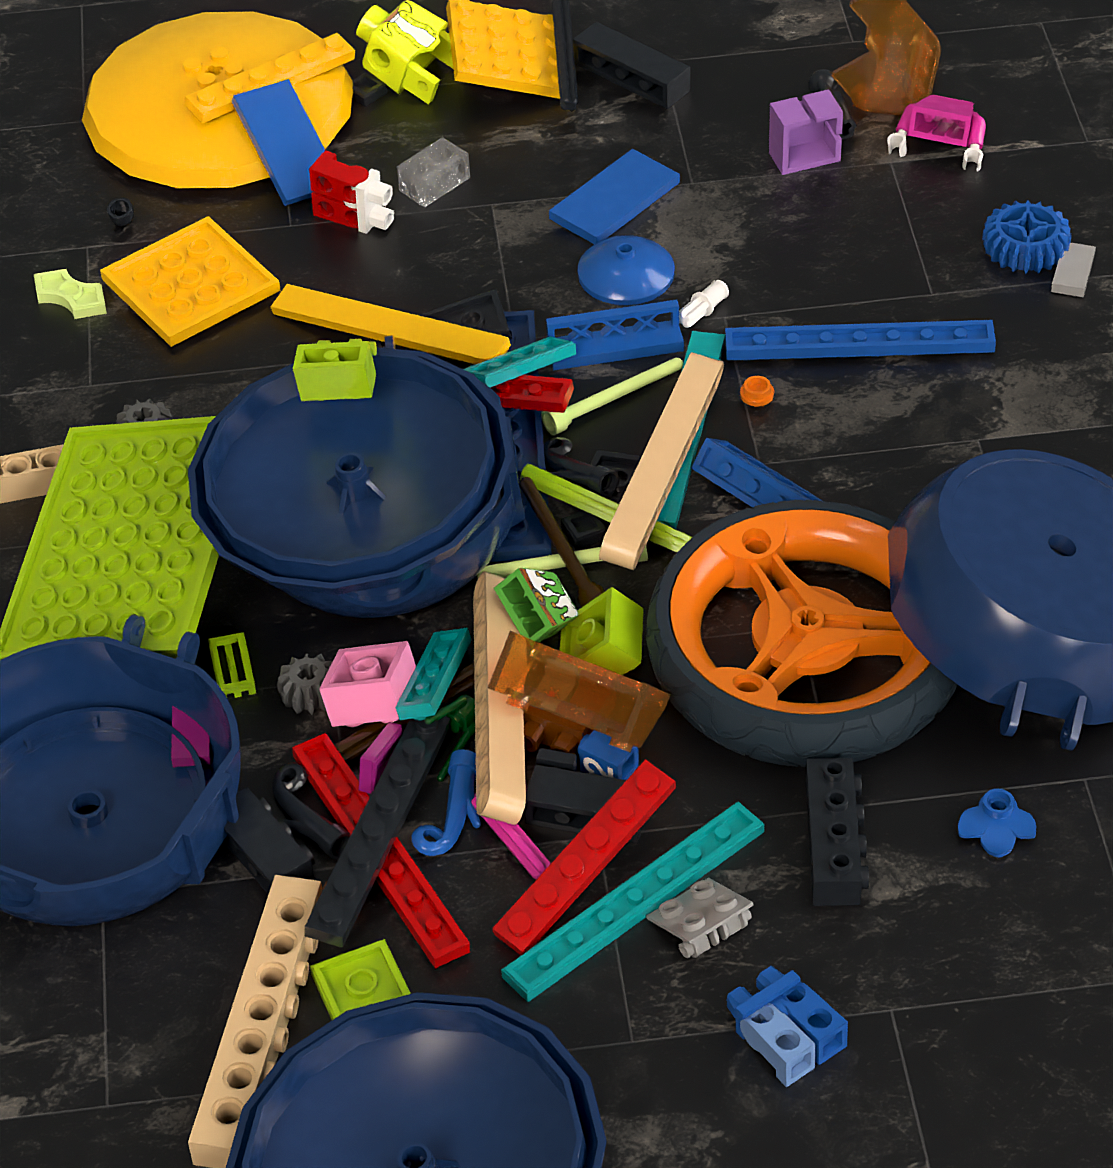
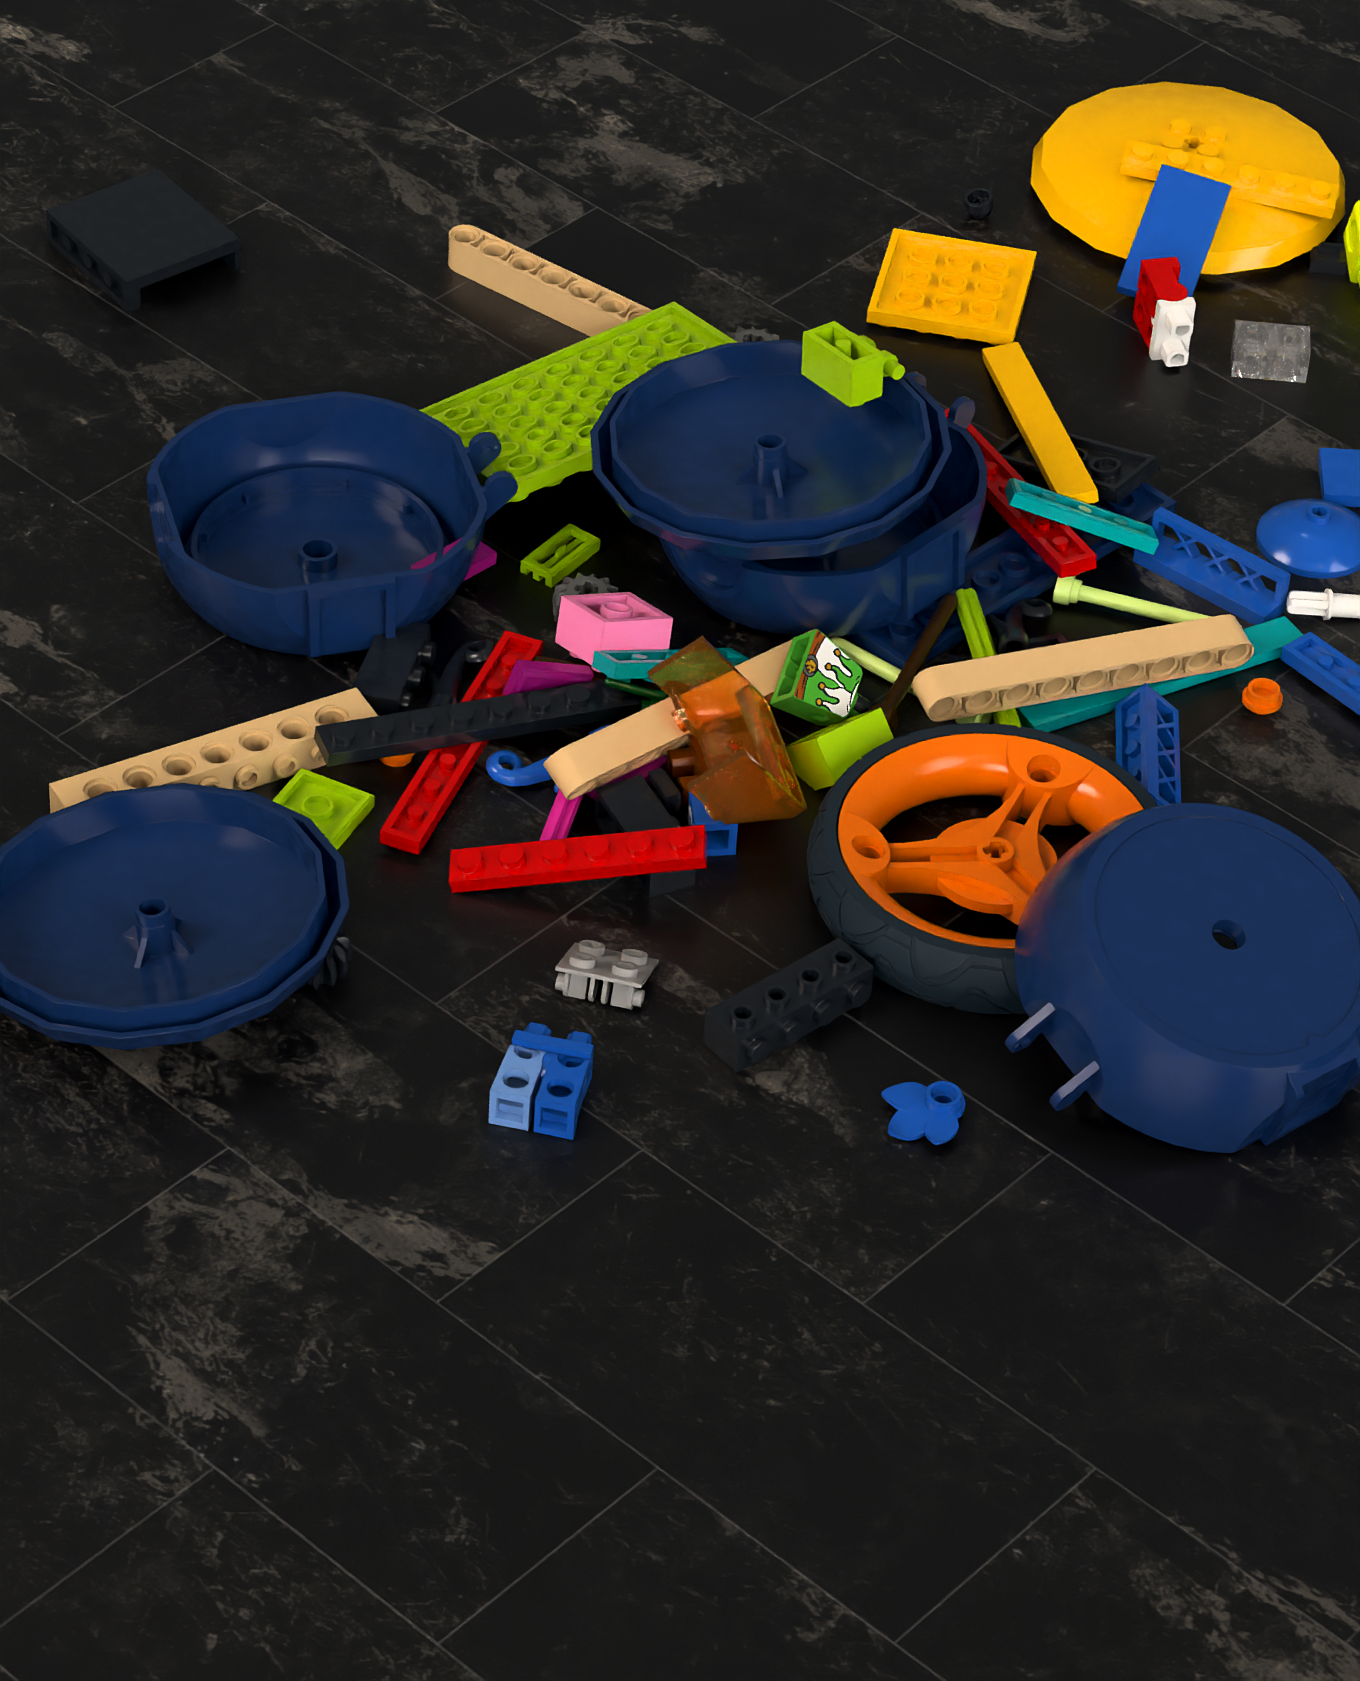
camera: 45 degrees right, 5 degrees down
yellowish green tile [34,269,107,319] -> none
teal tile [501,802,764,1002] -> none

